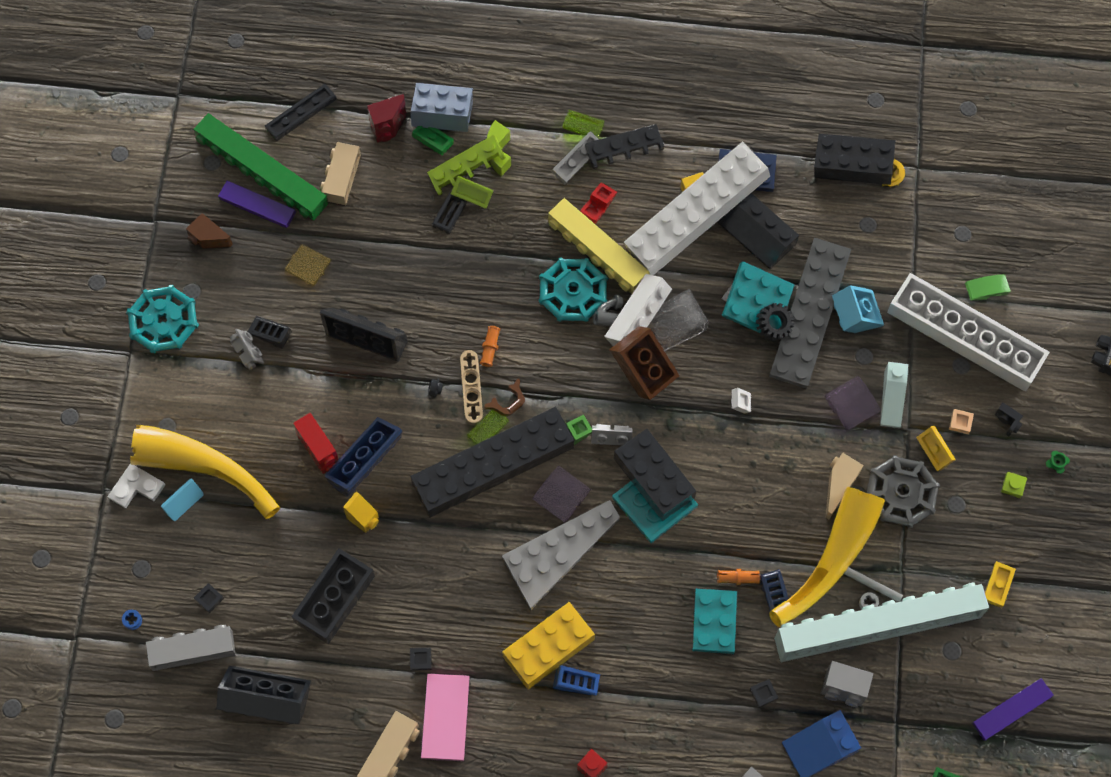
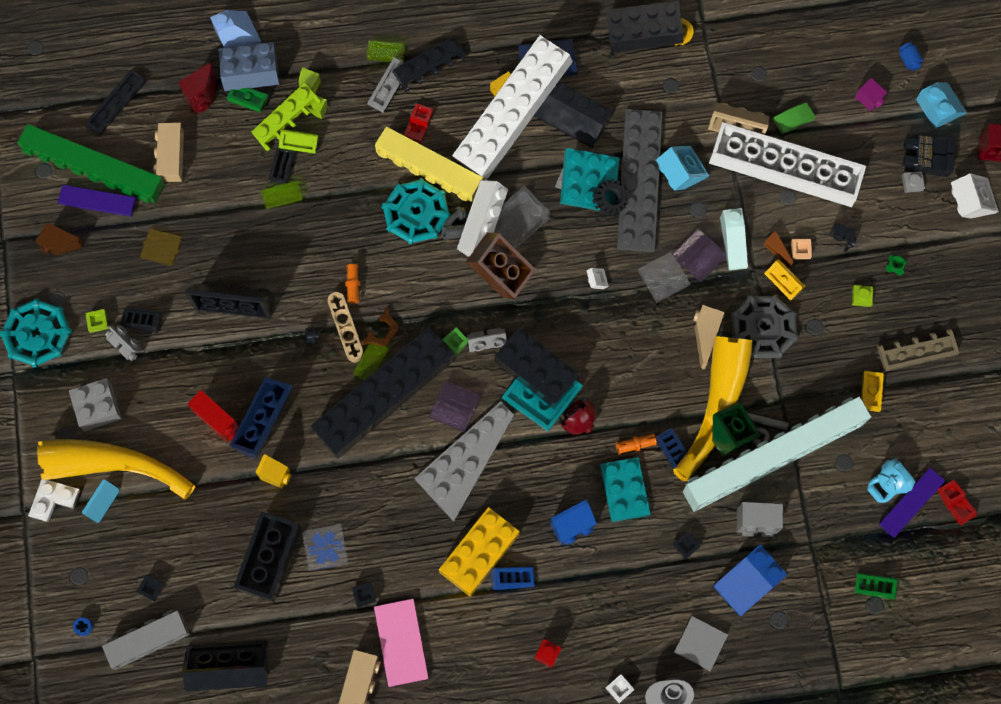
camera: 15 degrees left, 5 degrees up
none -> light grey brick [69,378,122,432]
none -> lime plate [85,309,109,333]
none -> light blue slope [210,10,261,48]
none -> clear neon green tile [261,181,302,209]
none -> clear tile [302,524,348,571]
none -> blue slope [550,500,597,546]
none -> dark red cylinder [558,396,597,435]
none -> clear plate [638,252,690,303]
none -> tan slope [708,102,769,135]
none -> dark green slope [712,403,761,457]
none -> dark orange piece [763,231,793,268]
none -> magenta brick [855,78,887,111]
none -> medium azure piece [867,459,915,503]
none -> dark tan hinge [877,329,959,372]
none -> light grey plate [902,171,925,193]
none -> red slope [938,480,977,526]

